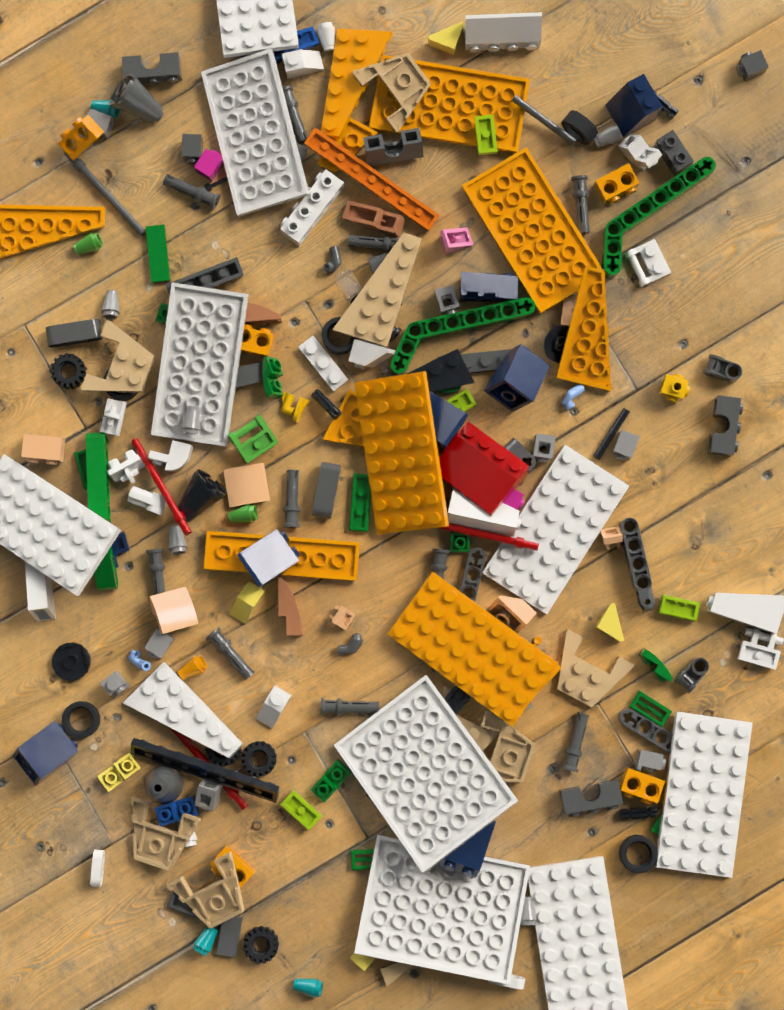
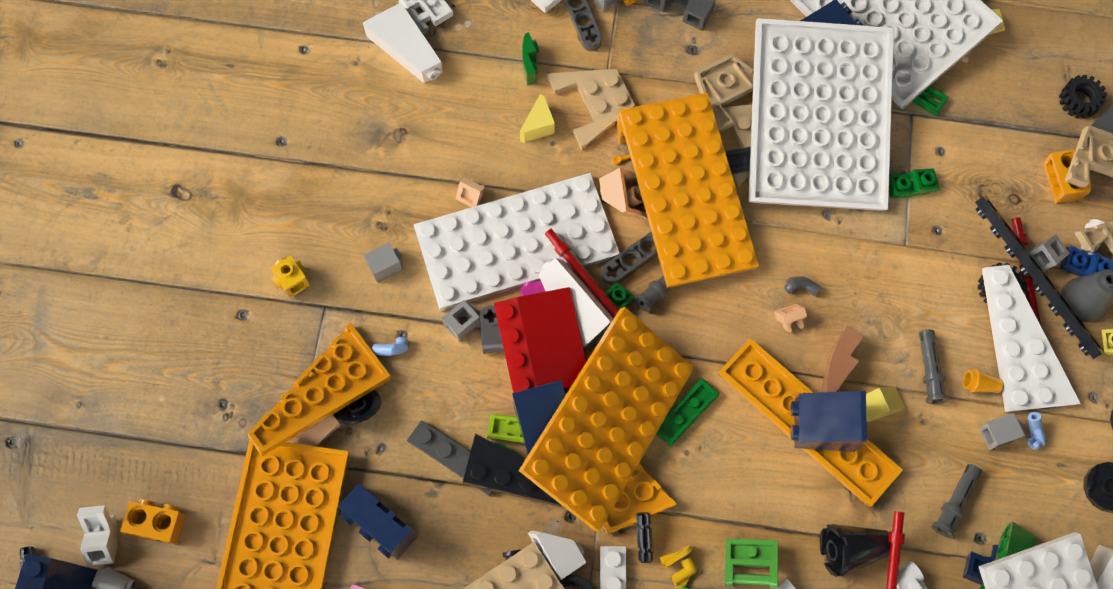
camera: 145 degrees left, 15 degrees down
light grey brick [100,671,130,698] -> none
light nougat slope [149,587,198,634] -> none
light grey cone [168,526,187,555] -> none
light nougat slope [223,463,270,508] -> none
bright green cone [228,504,258,523] -> none
black tyre [241,741,277,777] -> none
white slope [256,685,292,728] -> none
lime plate [280,789,322,830] -> none
dark grey pin [283,470,300,528] -> none
teal cone [293,978,323,998] -> none
dark grey beam [312,462,341,519] -> none
dark grey pin [321,698,379,716] -> none
green beam [391,298,535,376] -> none
light grey brick [434,285,460,315] -> none
dark blue slope [484,344,550,412] -> none
dark grey pin [561,712,589,773] -> none
dark grey pin [571,175,590,234] -> none
black bar [593,408,630,460] -> none
green beam [602,157,716,279] -> none
dark grey piece [619,518,655,612] -> none
white plate [624,239,671,287] -> none
green tile [628,690,672,727] -> none
dark grey brick [654,130,694,177] -> none
lime plate [658,594,700,622] -> none
dark grey piece [673,657,709,694] -> none
dark grey piece [703,354,742,383] -> none
dark grey arch [708,395,743,457] -> none

